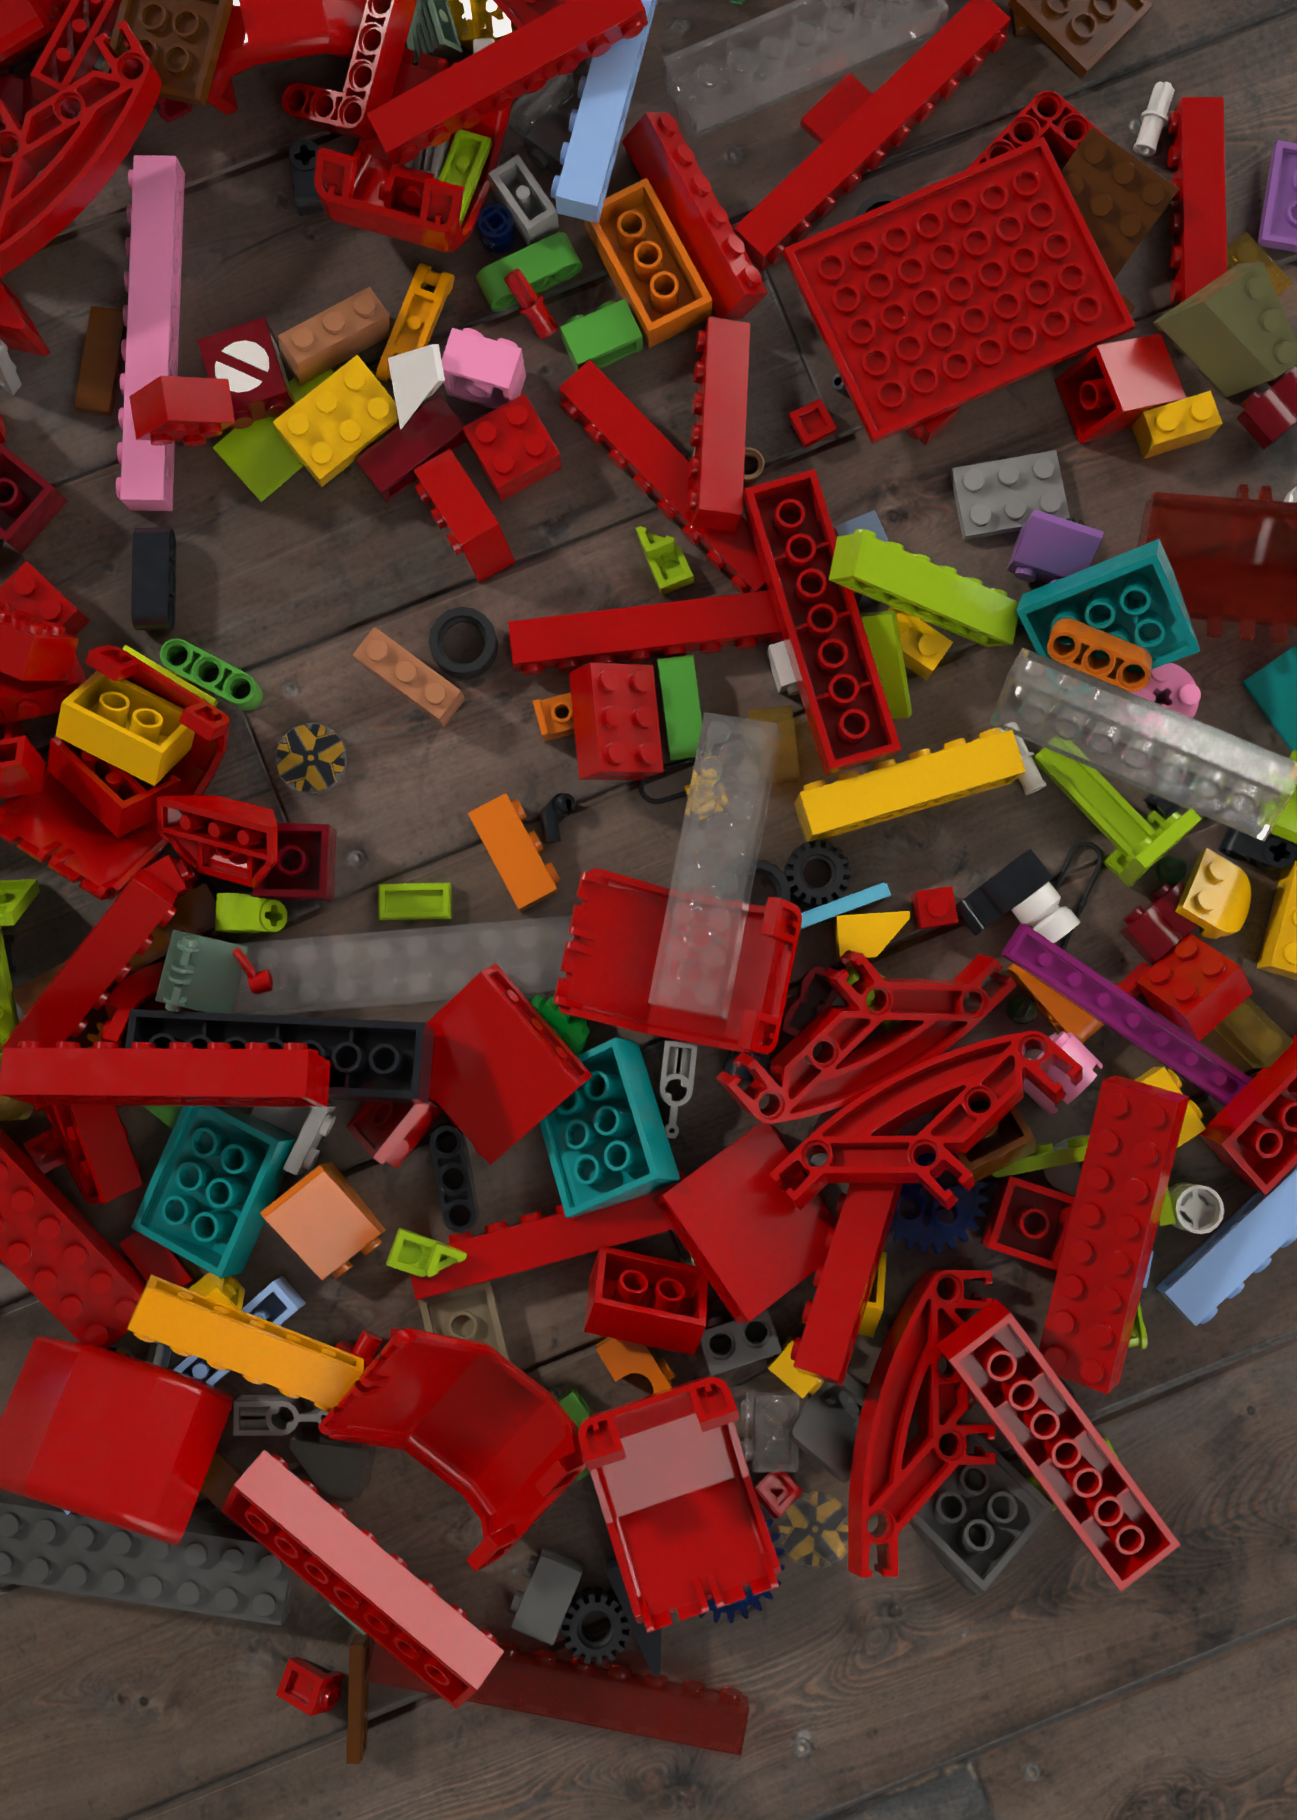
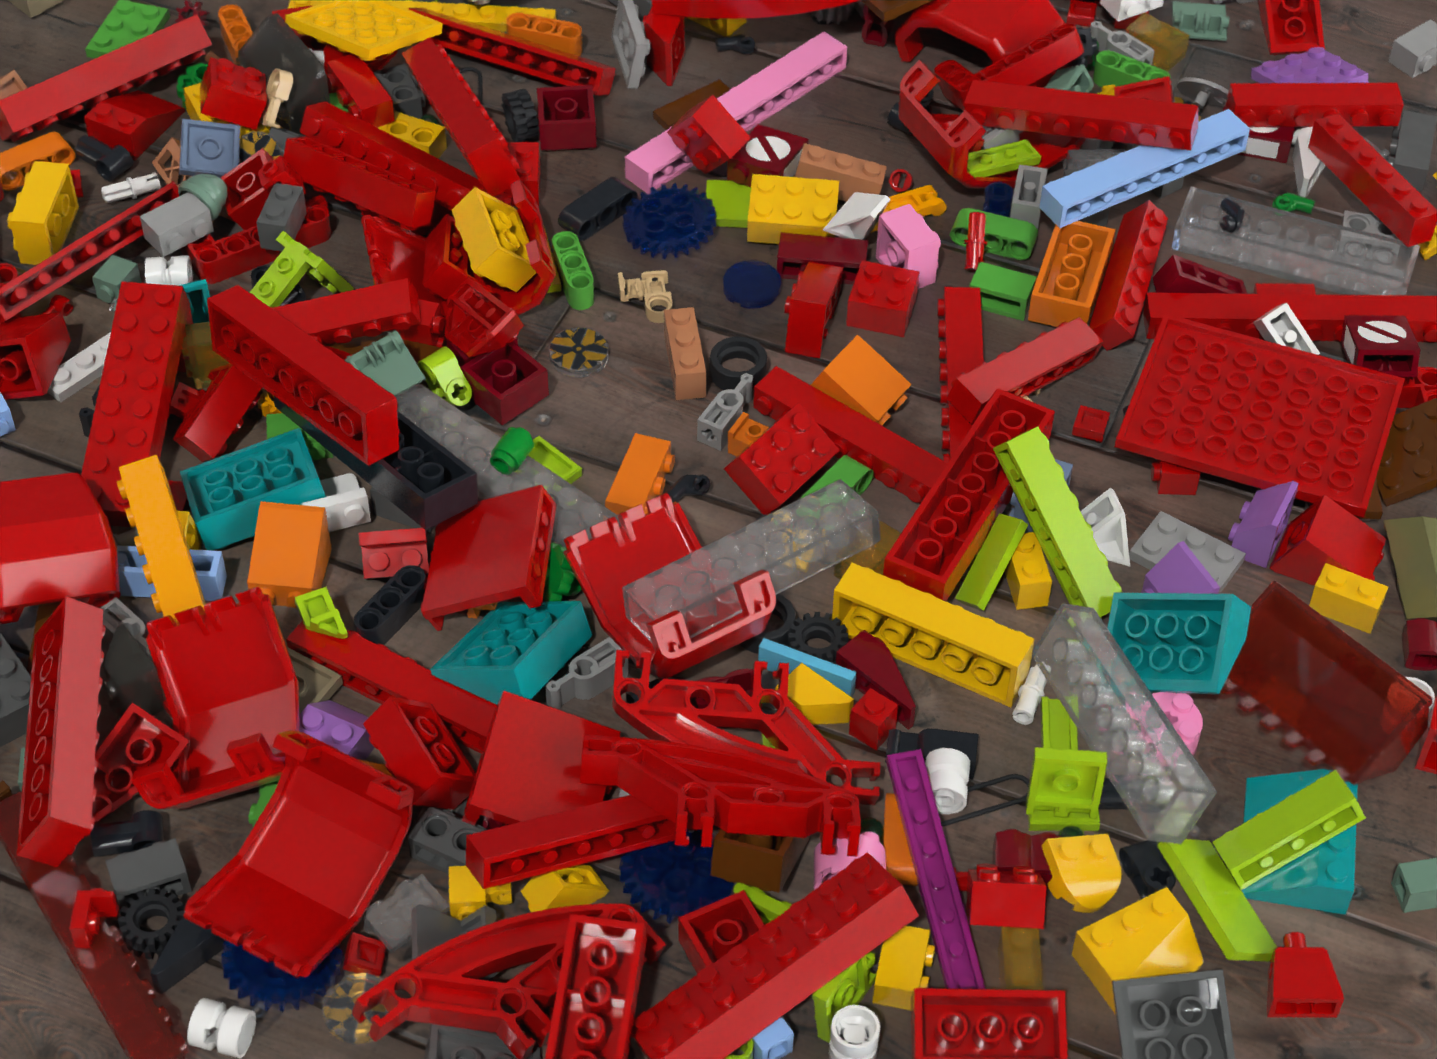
camera: 45 degrees right, 35 degrees down
red hand [232,948,274,994] -> none
lime slope [636,526,694,595] -> none
orange beam [1047,618,1153,692] -> none
none -> red bracket [70,888,119,948]
none -> black piece [90,810,163,857]
none -> red wedge [92,702,190,825]
none -> white wheel [187,998,256,1059]
none -> medium lavender slope [299,700,375,760]
none -> green brick [490,427,534,475]
none -> tan piece [618,270,672,323]
none -> clear blue gear [622,183,717,259]
none -> light grey piece [697,373,753,451]
none -> black arm [715,34,755,55]
none -> clear blue tile [723,260,781,308]
none -> orange slope [811,334,912,425]
none -> dark red slope [836,630,916,730]
none -> red hinge [889,169,913,192]
none -> white slope [1080,488,1130,567]
none -> dark red slope [1152,254,1247,294]
none -> black arm [1220,198,1245,233]
none -> medium lavender slope [1228,481,1299,568]
none -> white brick [1253,303,1320,355]
none -> dark red brick [1341,315,1421,377]

